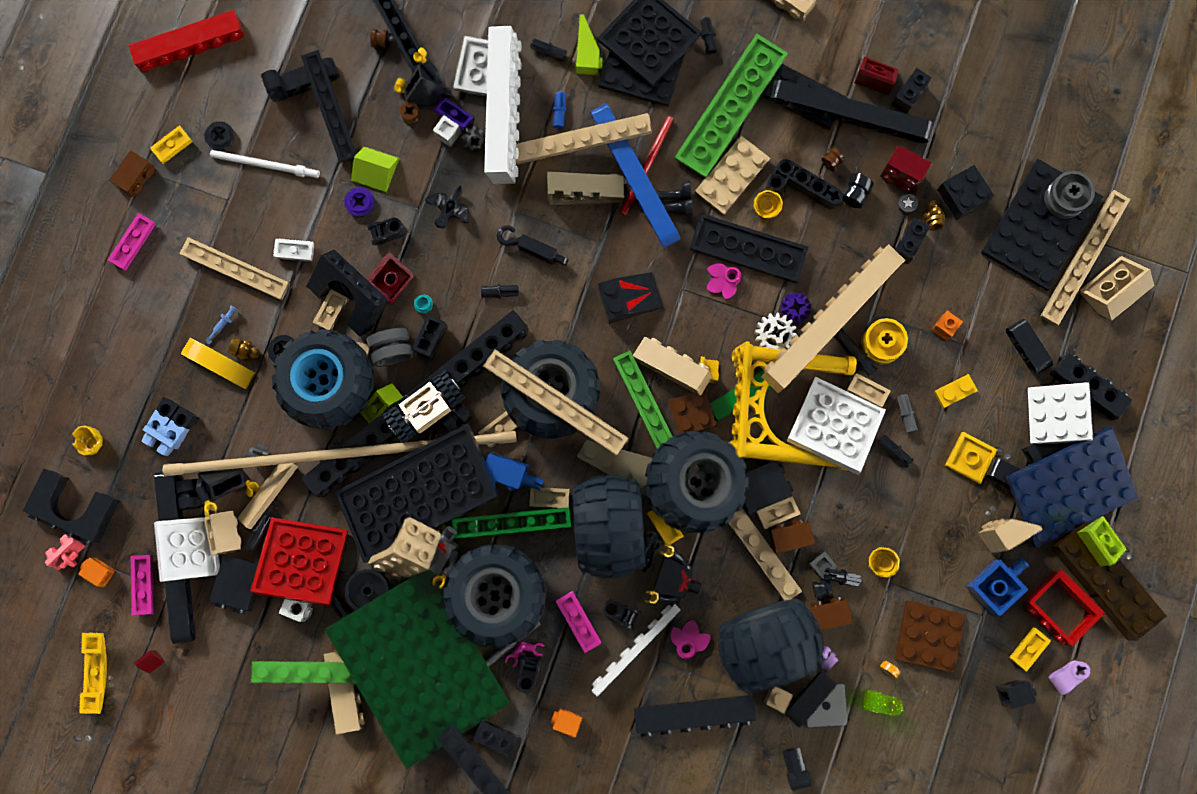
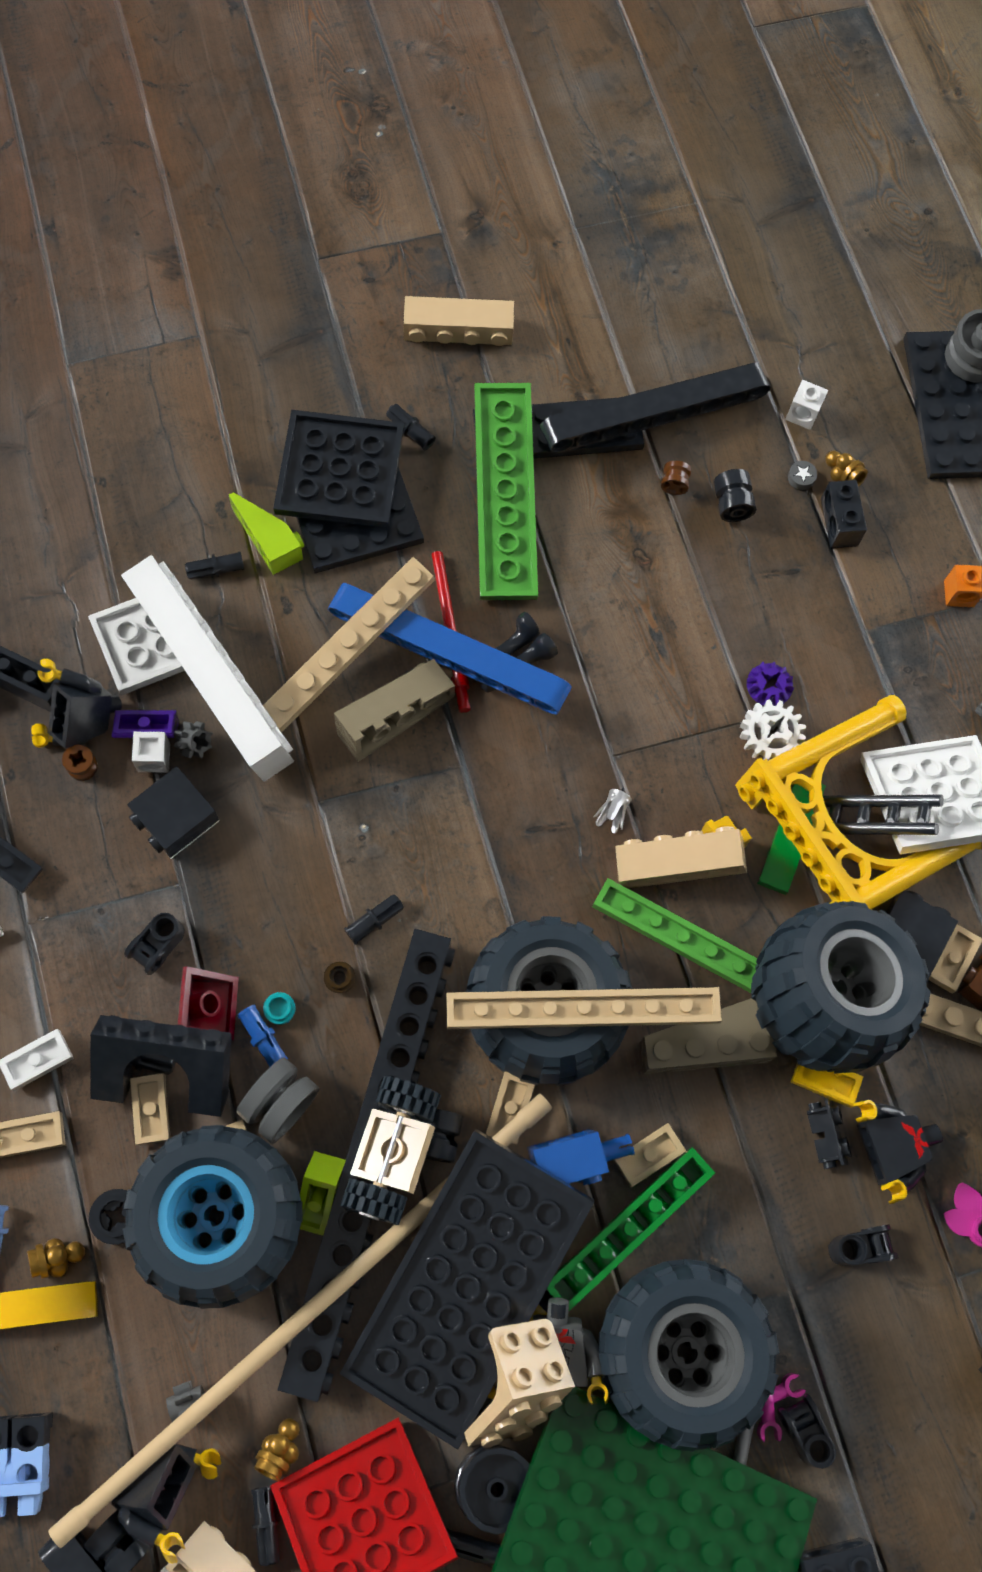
camera: 45 degrees left, 10 degrees down
tan tile [237,463,298,530] -> none
dark purple gear [344,187,374,217] -> none
lime slope [351,147,399,193] -> none
black brick [412,315,448,361] -> none
black animal [425,185,469,229] -> none
black piece [496,225,569,266] -> none
orange brick [551,708,583,737] -> none
blue axle [552,91,567,129] -> none
dark pink plate [556,591,602,653] -> none
black wheel [573,475,645,578] -> none
white plate [592,604,680,696] -> none
black slope [598,272,663,324] -> none
reddish brown plate [669,389,717,434] -> none
black plate [689,213,809,283] -> none
tan plate [694,136,770,216] -> none
dark pink plate [707,264,742,299] -> none
yellow hair [754,190,783,219] -> none
tan brick [761,244,905,393] -> none
black beam [766,159,843,209] -> none
black pin [833,328,878,376] -> none
tan plate [846,373,890,408] -> none
dark red slope [854,57,899,95] -> none
yellow wheel [861,318,908,365] -> none
dark red brick [880,145,932,194] -> none
black brick [891,68,932,114] -> none
black brick [937,165,995,220] -> none
none -> black piece [127,766,219,859]
none -> blue pin [237,1005,289,1068]
none -> pearl gold piece [254,1418,300,1481]
none -> dark brown plate [324,961,356,994]
none -> flat silver piece [593,787,632,834]
none -> white brick [785,380,828,430]
none -> black bar [823,794,944,835]

